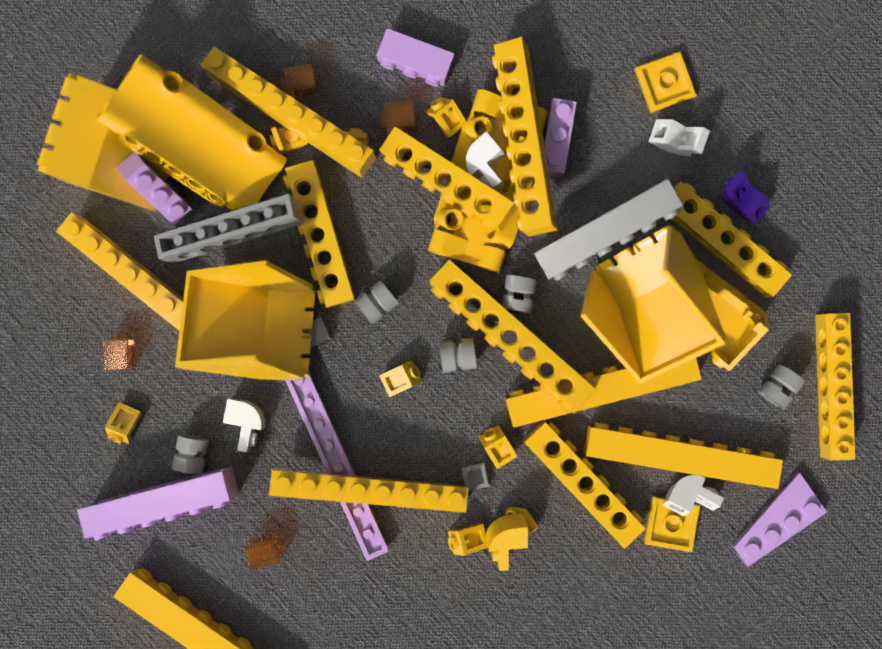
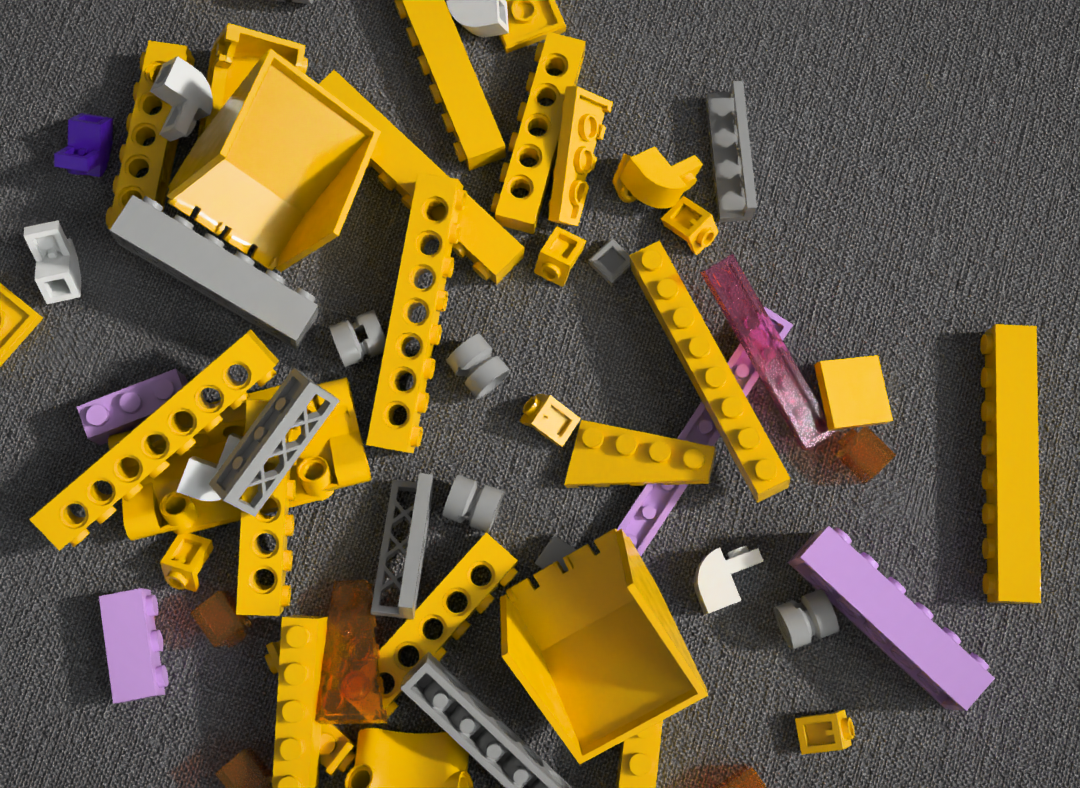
camera: 125 degrees left, 10 degrees down
none -> white brick [150,56,213,142]
none -> light grey fence [209,368,340,517]
none -> clear orange wing [315,580,388,724]
none -> light grey fence [371,473,434,619]
none -> yellow wing [548,86,613,226]
none -> yellow wing [564,420,717,488]
none -> clear pink plate [700,254,835,450]
none -> light grey fence [705,80,757,223]
none -> yellow tile [814,355,893,431]

